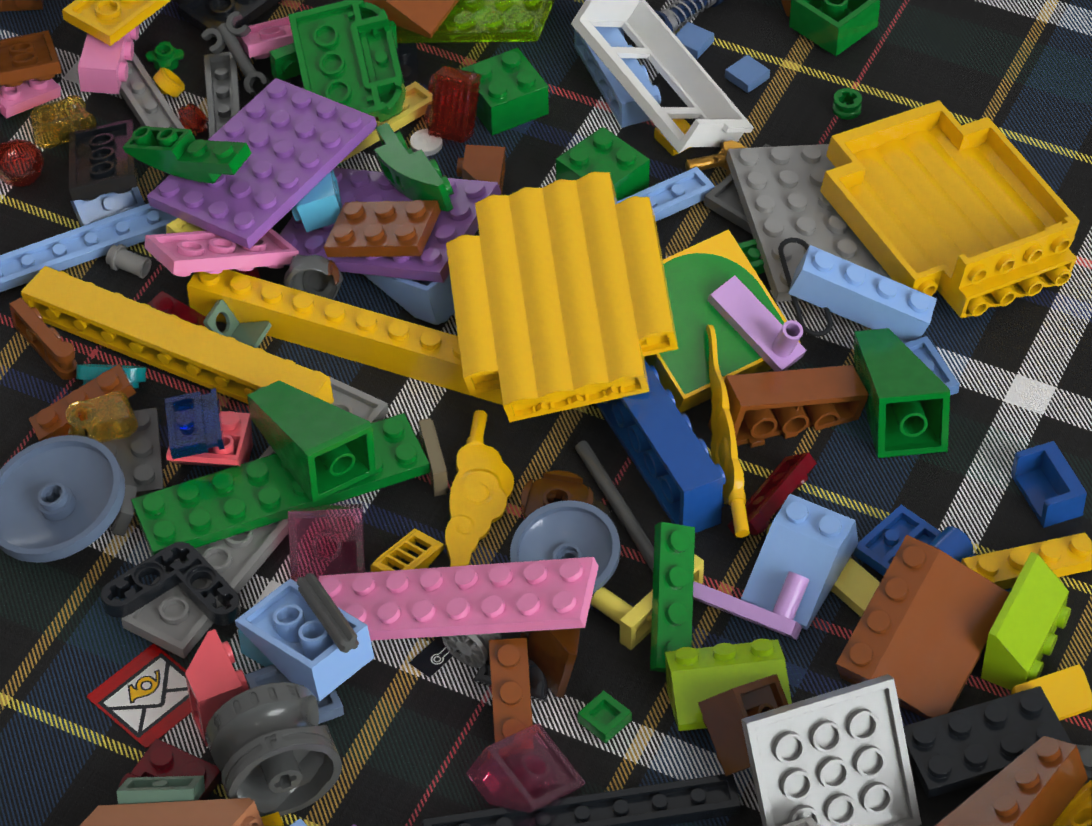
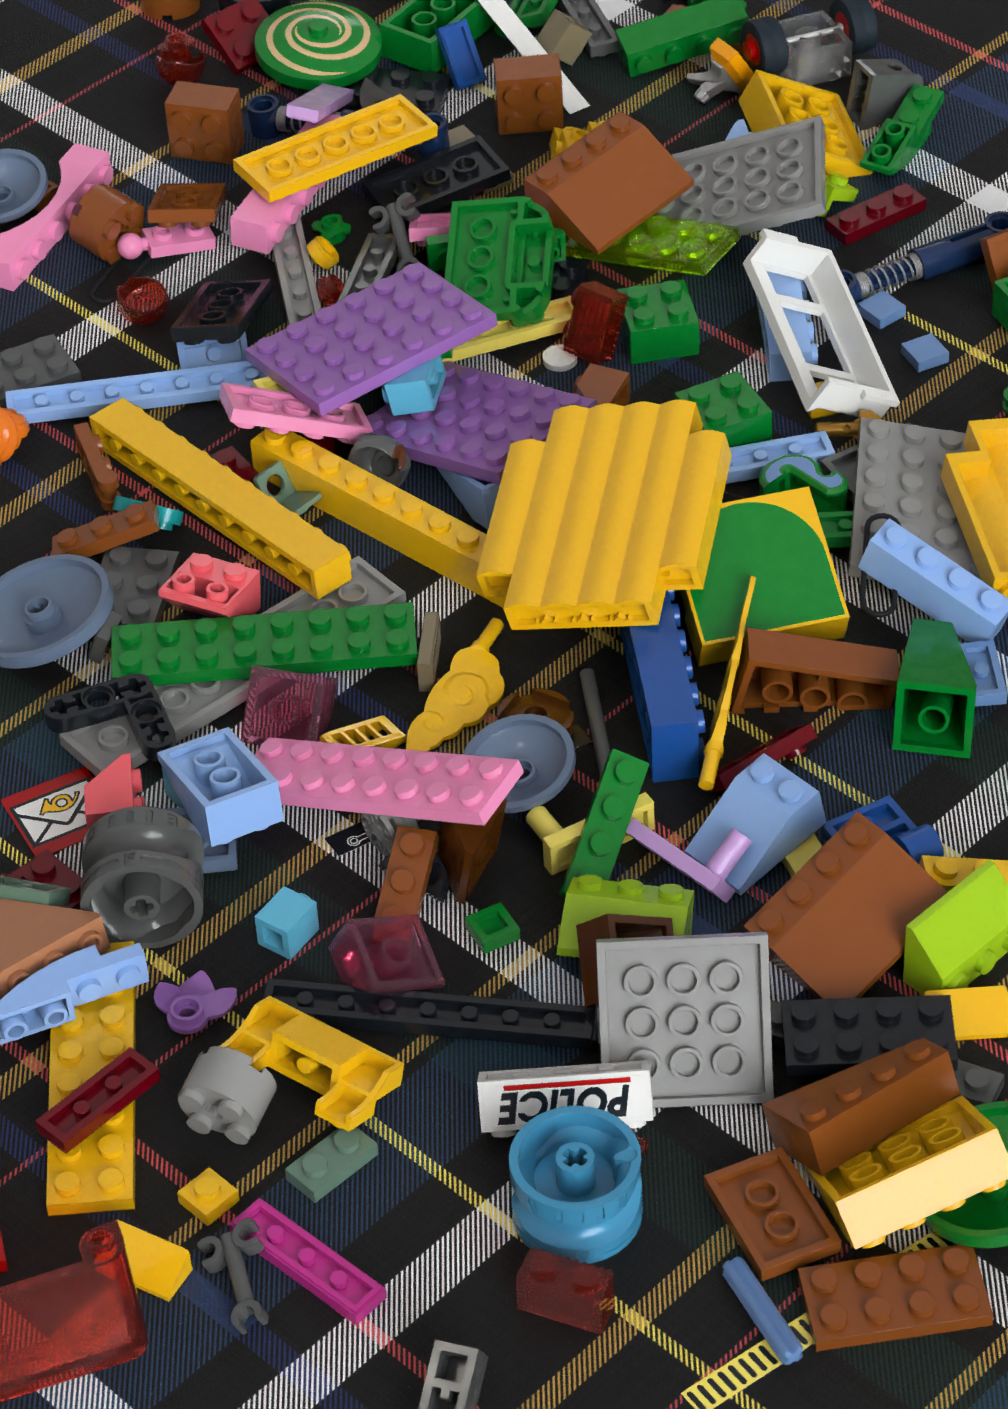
camera: 20 degrees right, 5 degrees down
clear yellow piece [30,95,97,148] -> none
clear yellow piece [65,391,138,443] -> none
light grey pin [106,244,152,279] -> none
green slope [122,126,252,184] -> none
clear blue plate [165,388,225,459] -> none
green slope [247,381,376,503] -> none
dark grey axle [297,573,359,653] -> none
dark orange plate [323,200,441,257] -> none
green slope [374,122,454,212] -> none
lavender piece [707,275,807,371] -> none
none -> medium azure brick [254,886,319,960]
none -> green animal [759,454,848,512]

